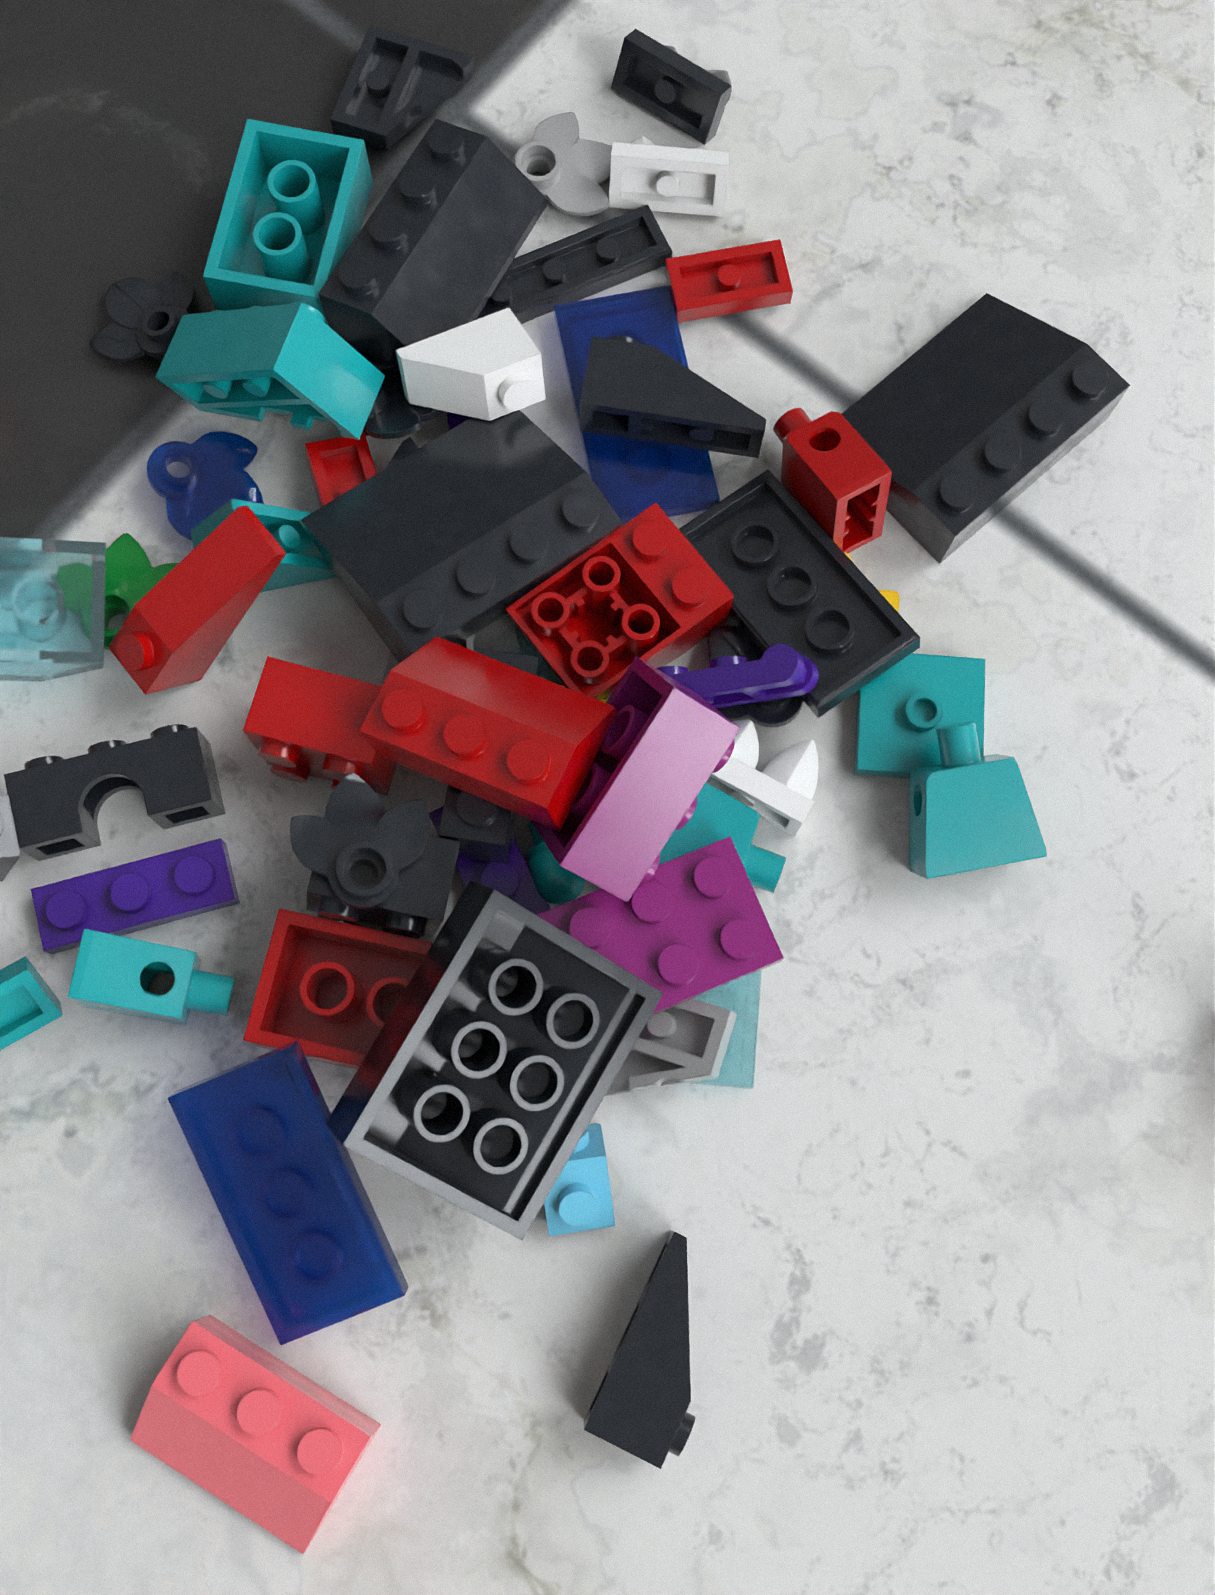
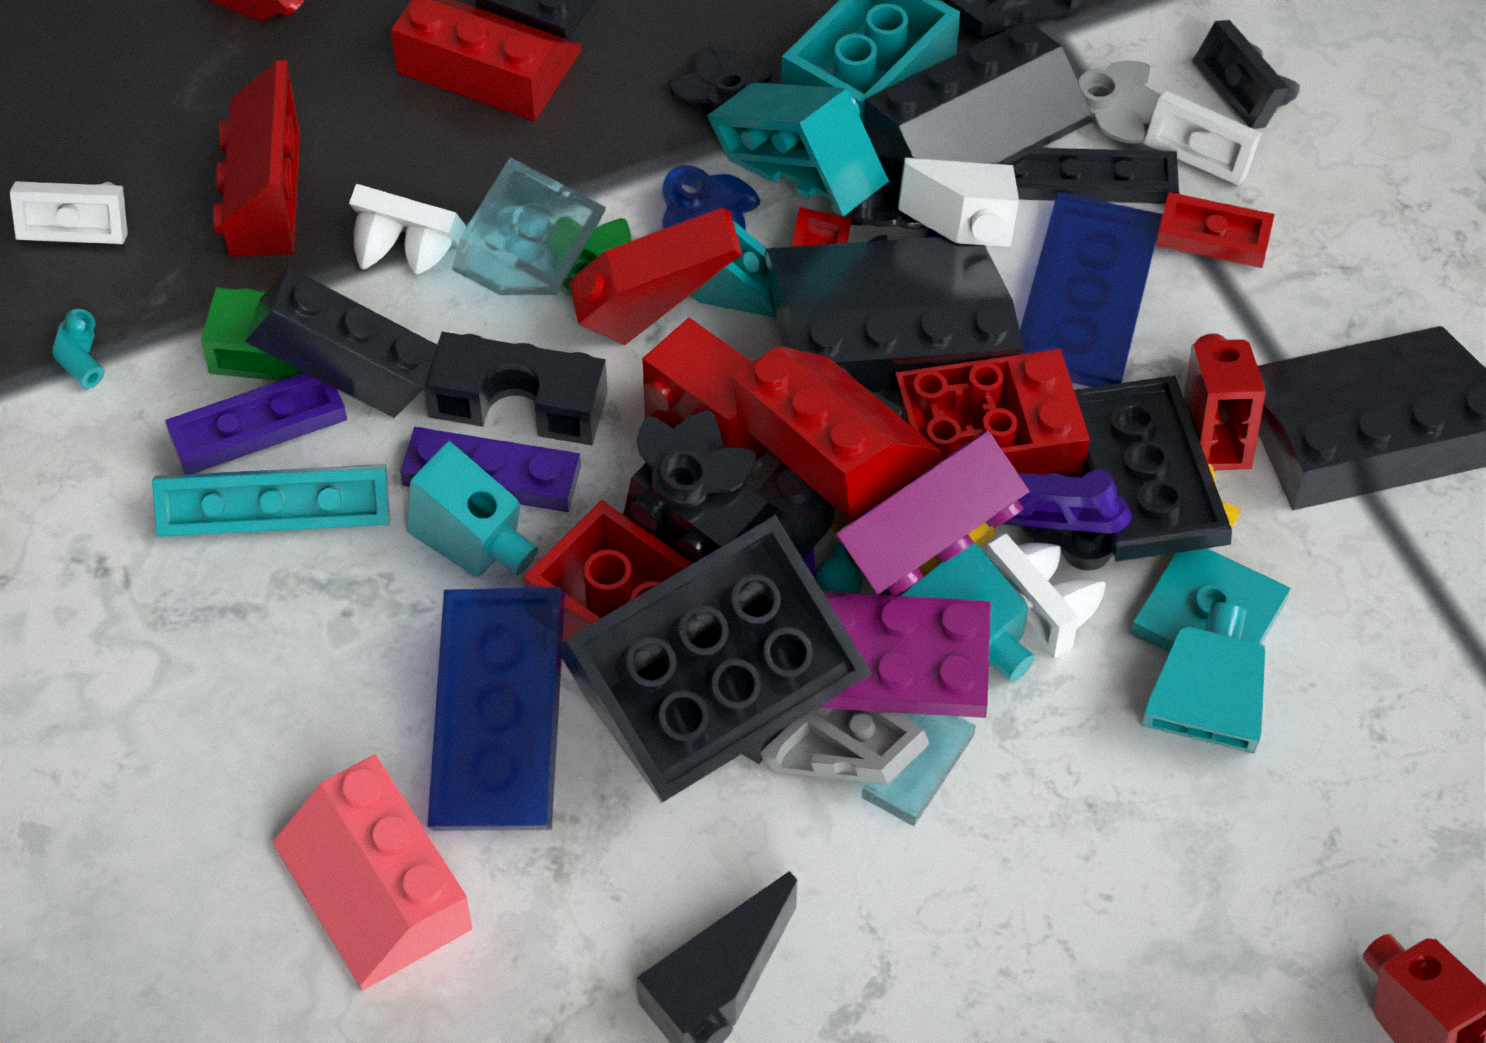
camera: 30 degrees right, 20 degrees down
medium azure bracket [544,1123,615,1236] -> none
black slope [580,336,767,458] -> none

